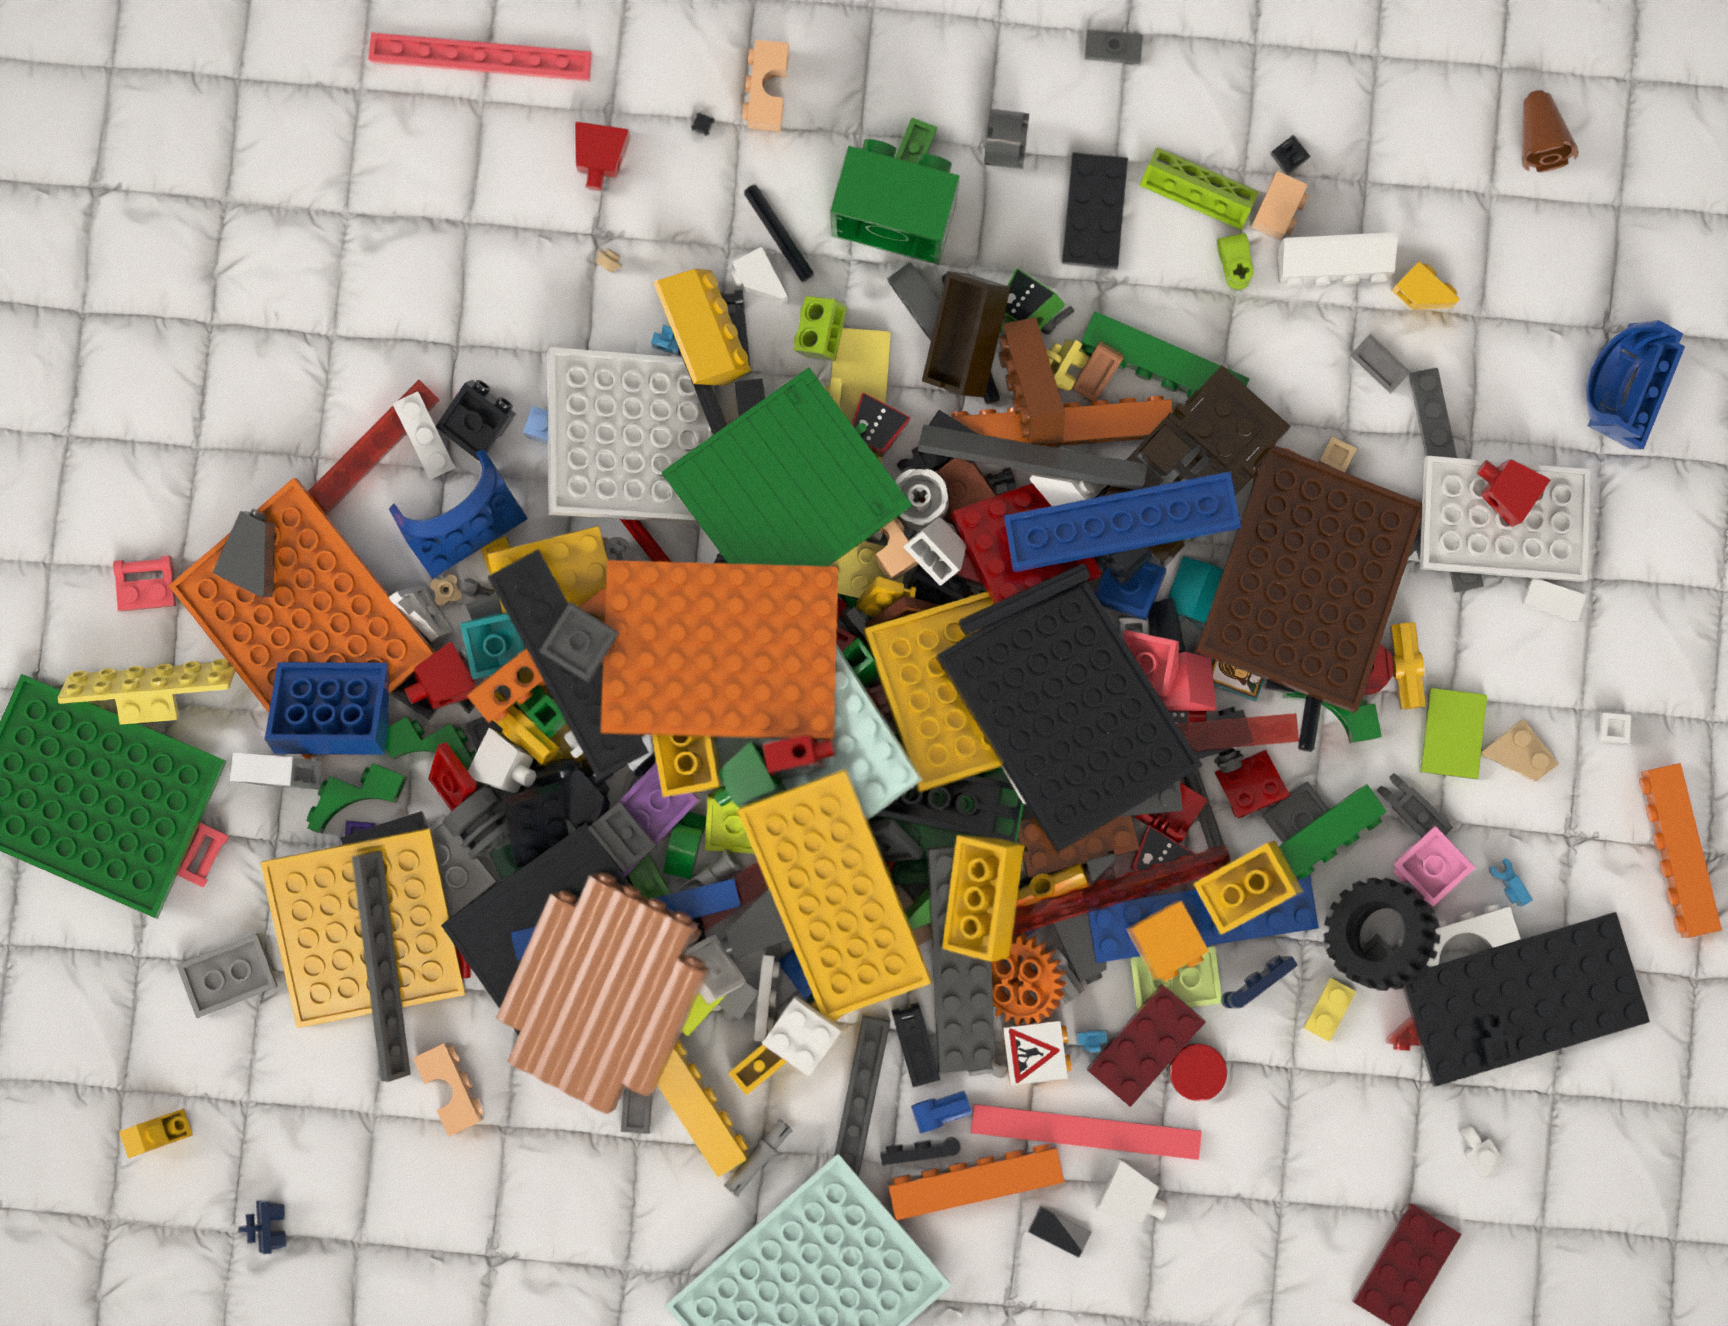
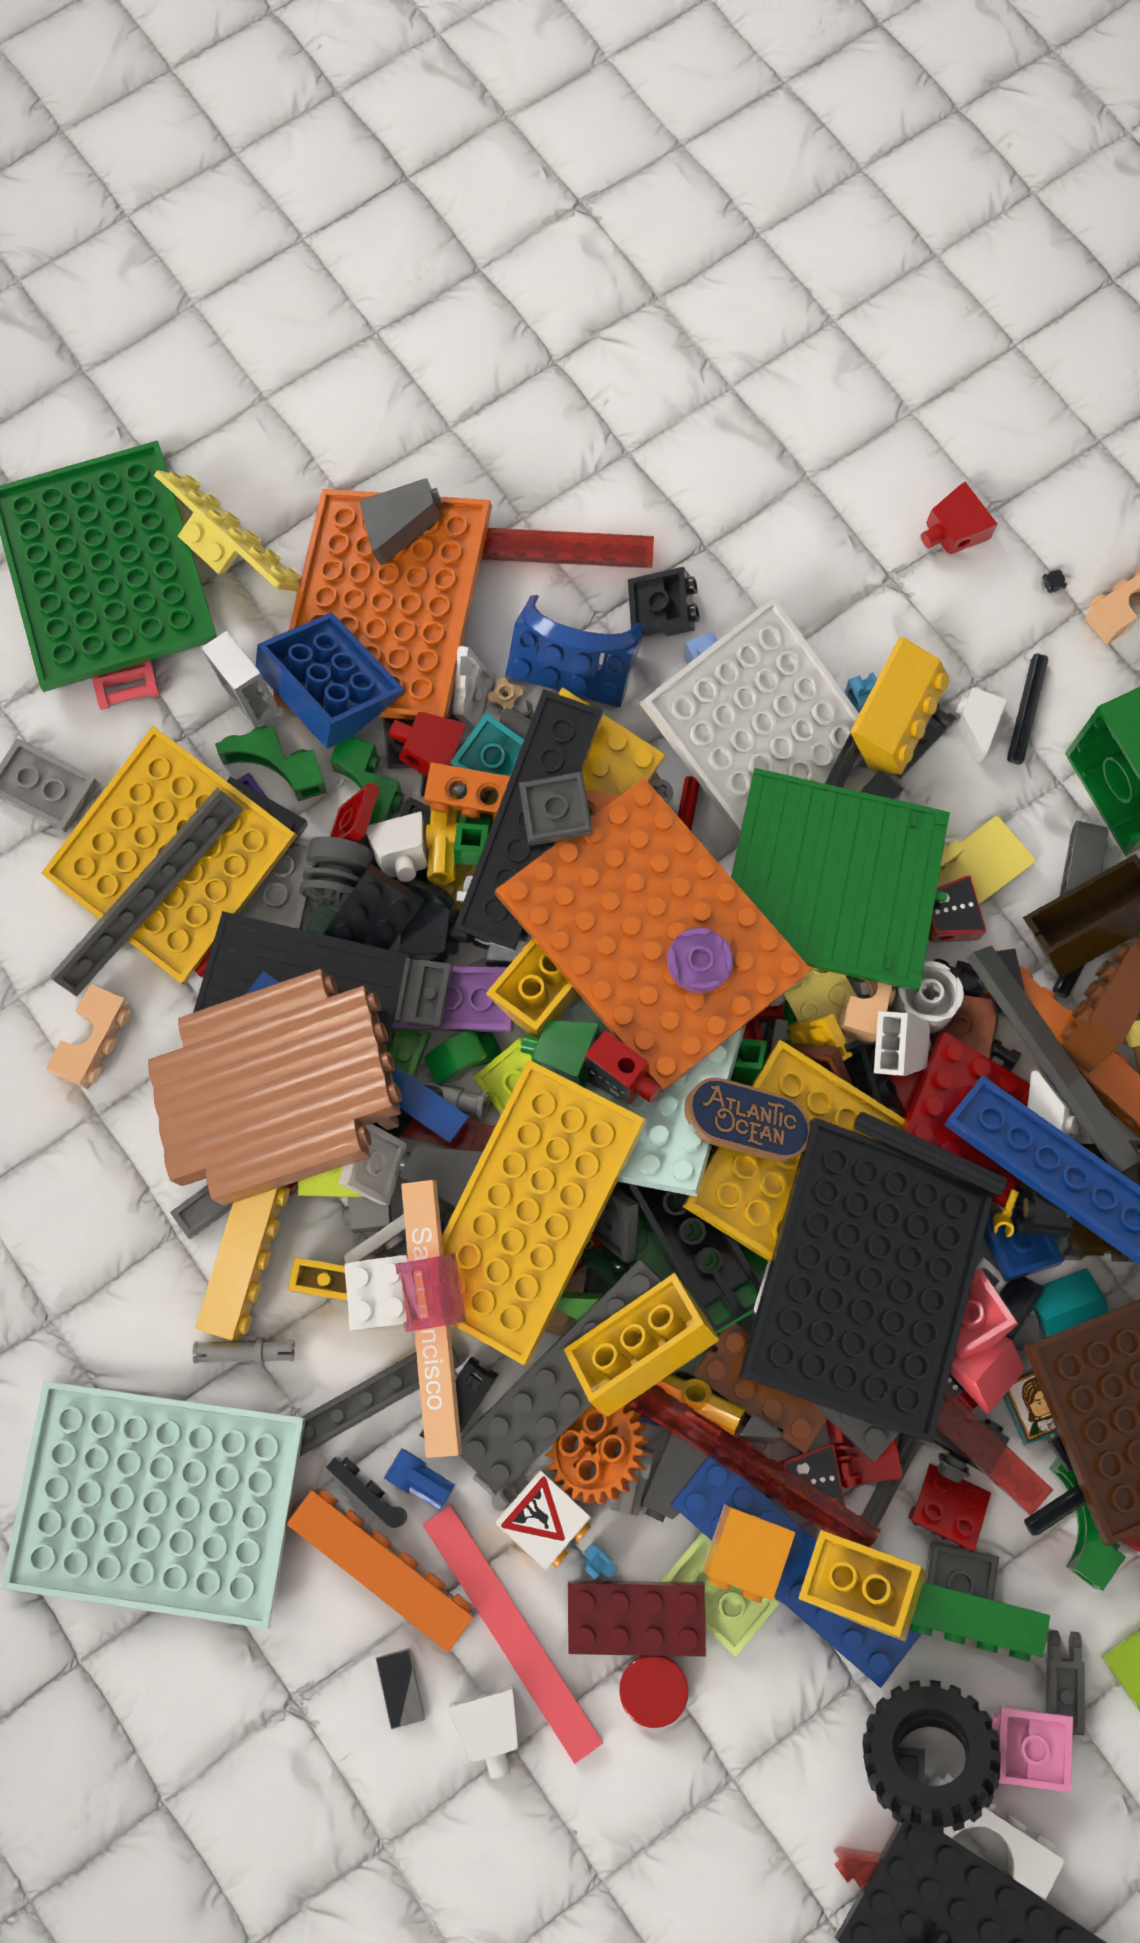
camera: 45 degrees right, 10 degrees down
coral plate [113,555,176,612] -> none
coral tile [368,32,593,81] -> none
white plate [392,391,455,480] -> none
tan plate [595,248,622,273] -> none
lime brick [794,296,847,361] -> none
dark blue plate [1221,955,1298,1008] -> none
light yellow plate [1303,978,1356,1042] -> none
dark azure plate [1489,858,1533,906] -> none
none -> clear pink plate [395,1254,466,1332]
none -> light nougat tile [401,1180,462,1458]
none -> medium lavender tile [667,927,733,993]
none -> tile [684,1077,810,1162]
none -> yellow hand [992,1189,1019,1237]

